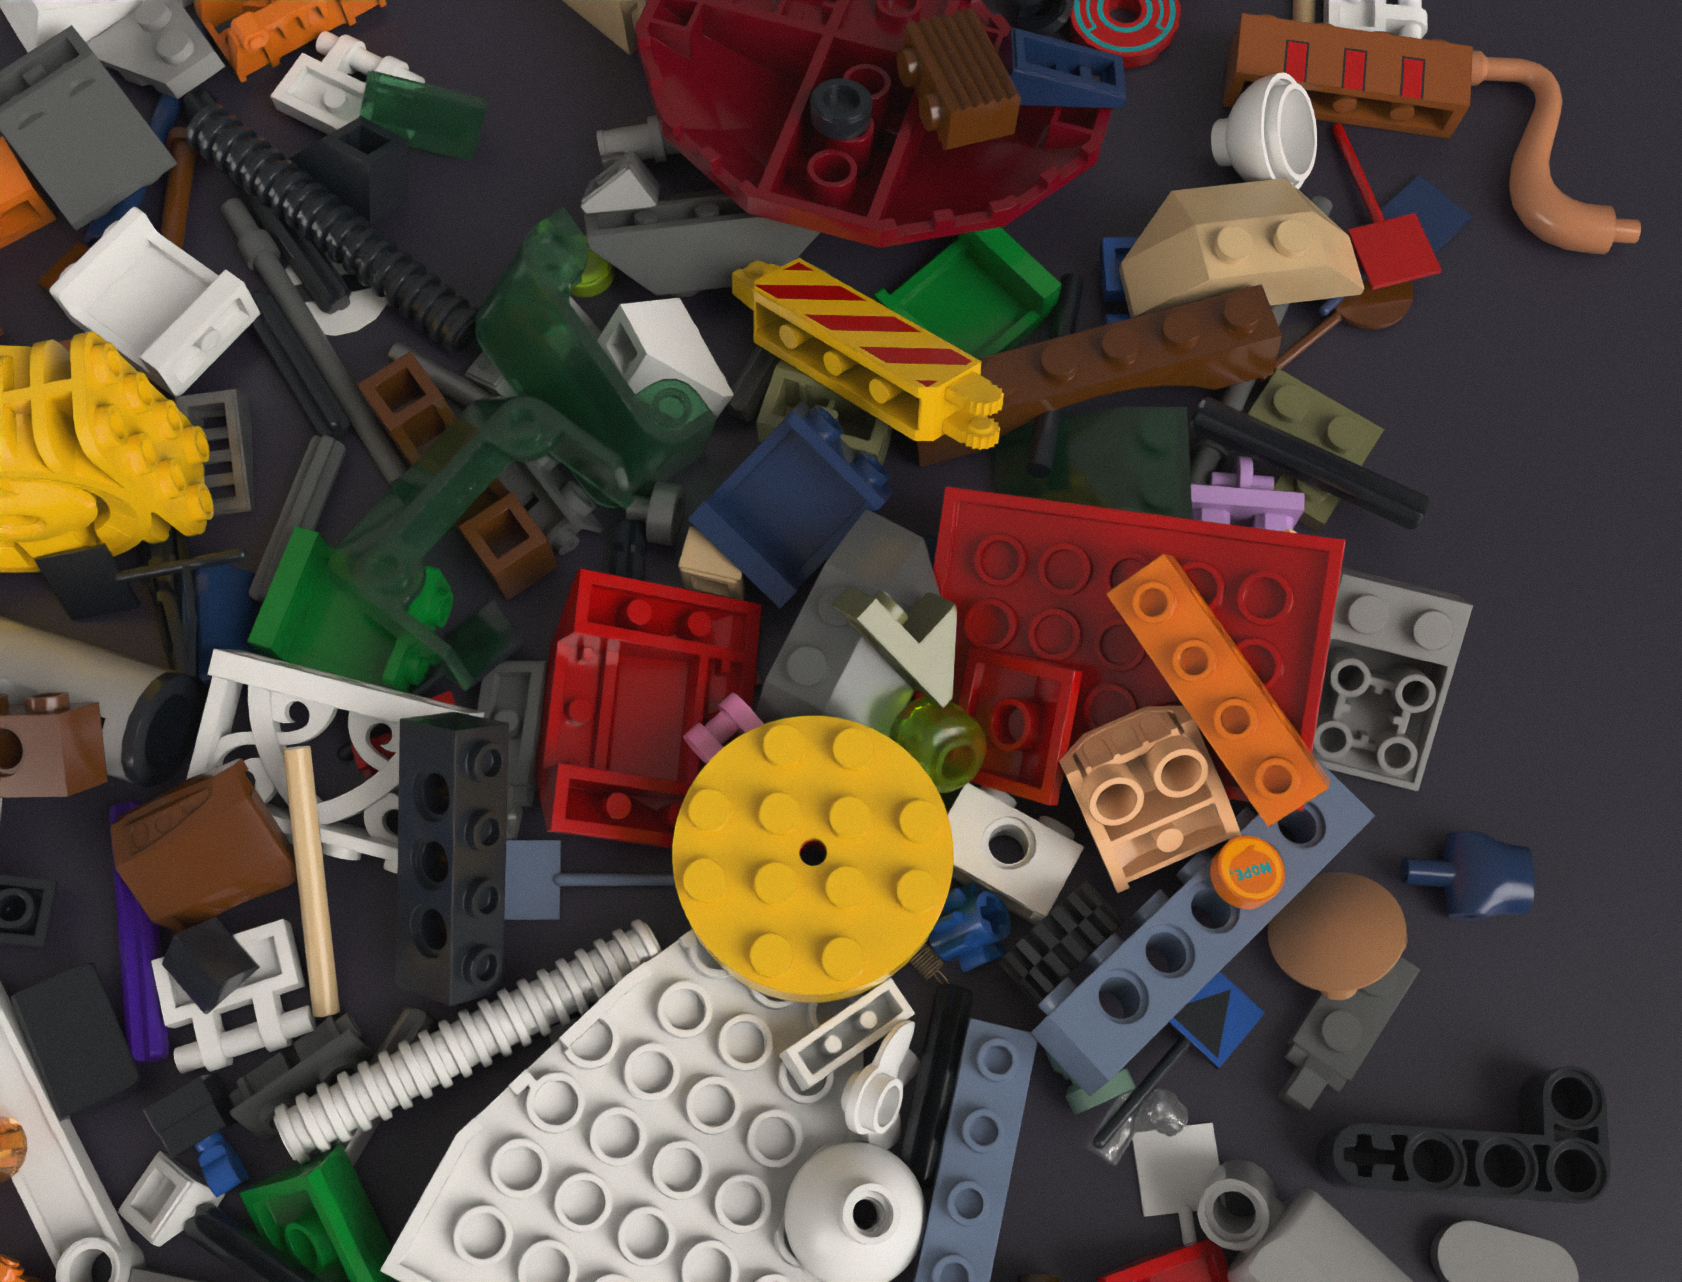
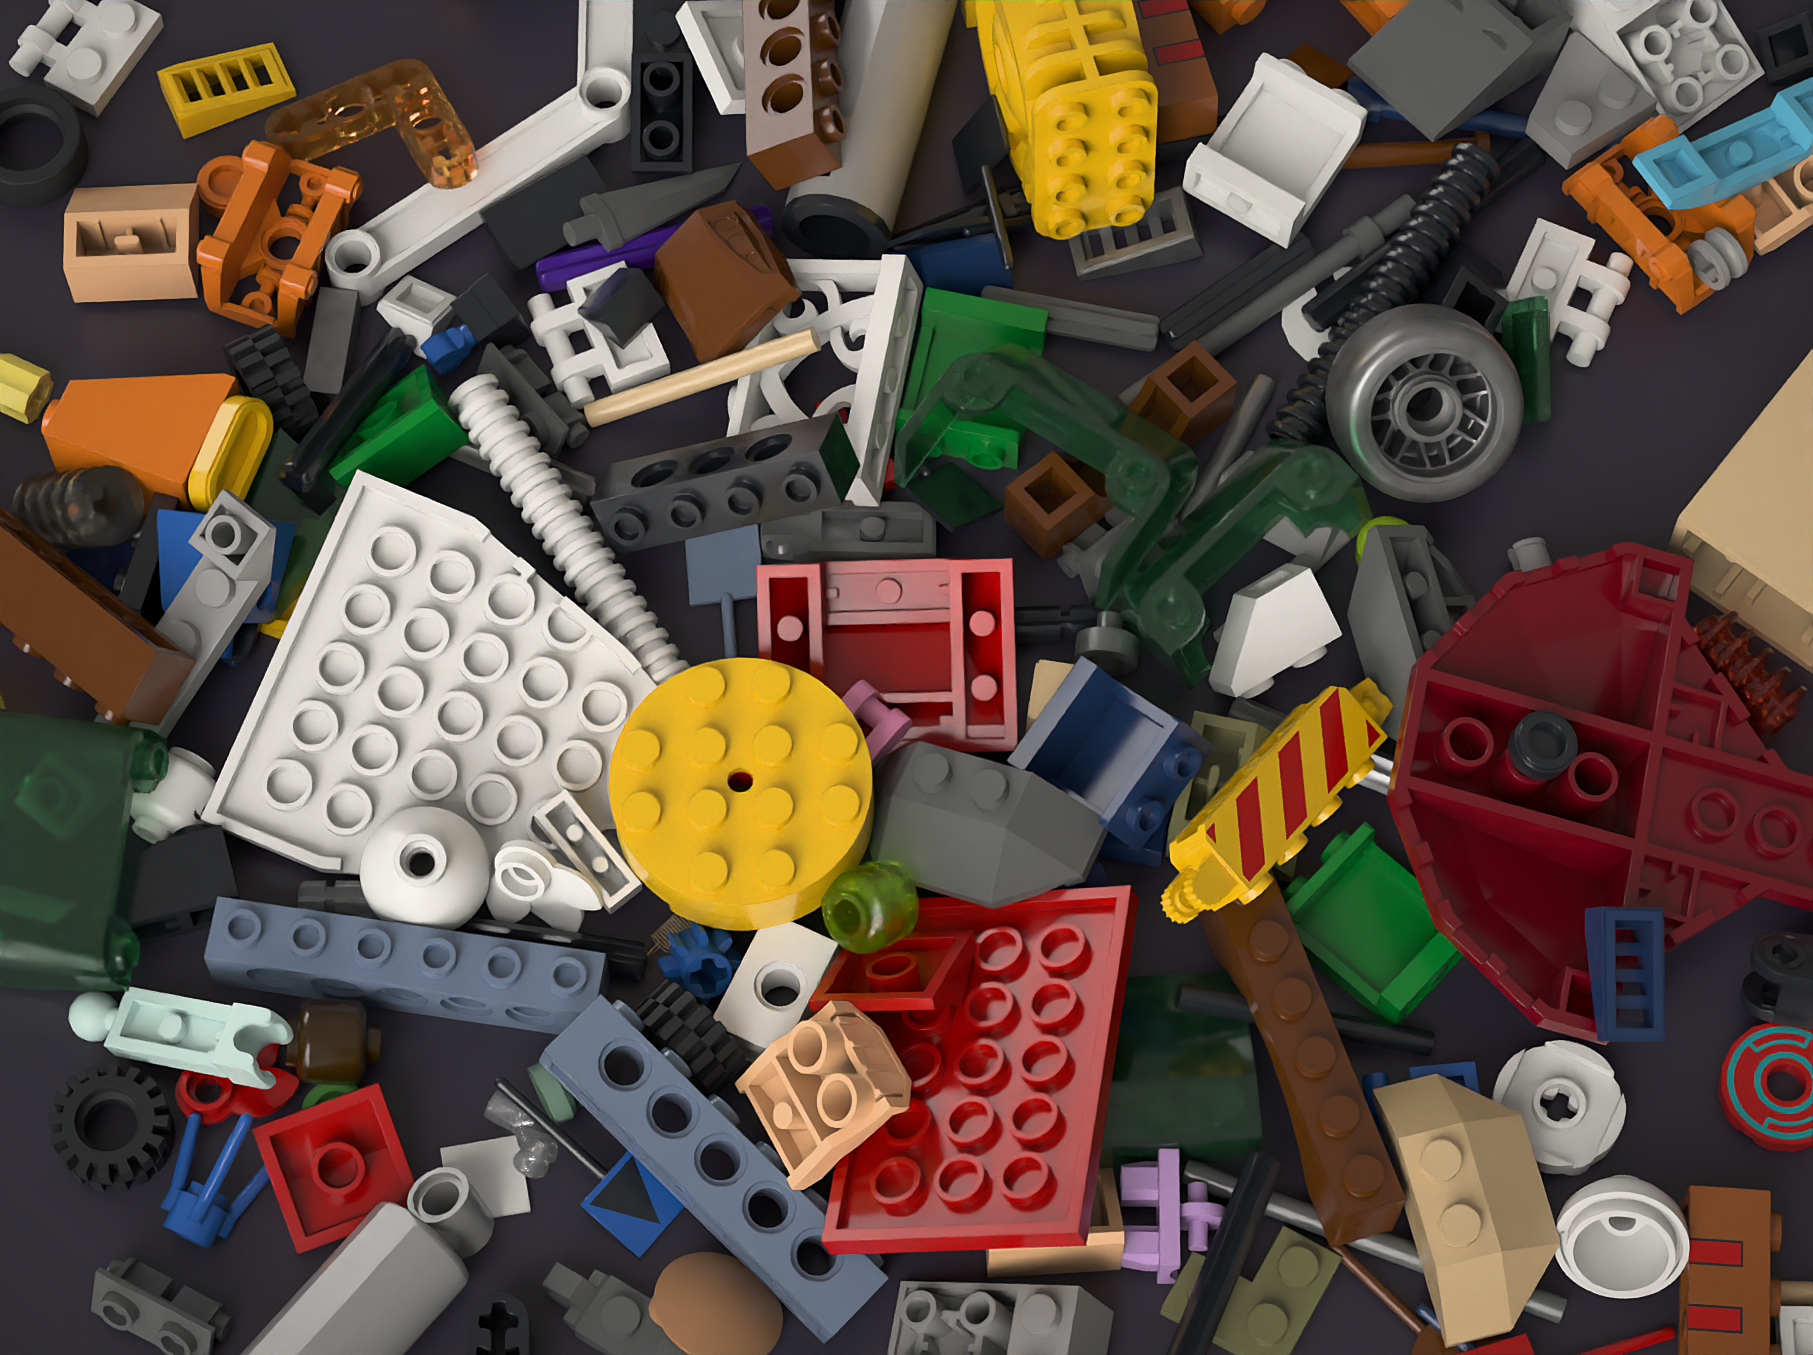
camera: 85 degrees right, 5 degrees down
light grey slope [581,151,661,214] -> none
slope [832,586,957,708] -> none
reddish brown brick [897,7,1021,150] -> none
orange brick [1106,554,1331,827] -> none
orange tile [1210,836,1285,910] -> none
none -> dark grey bar [563,162,743,252]
none -> flat silver wheel [1325,304,1524,503]
none -> white plate [1491,1040,1626,1176]

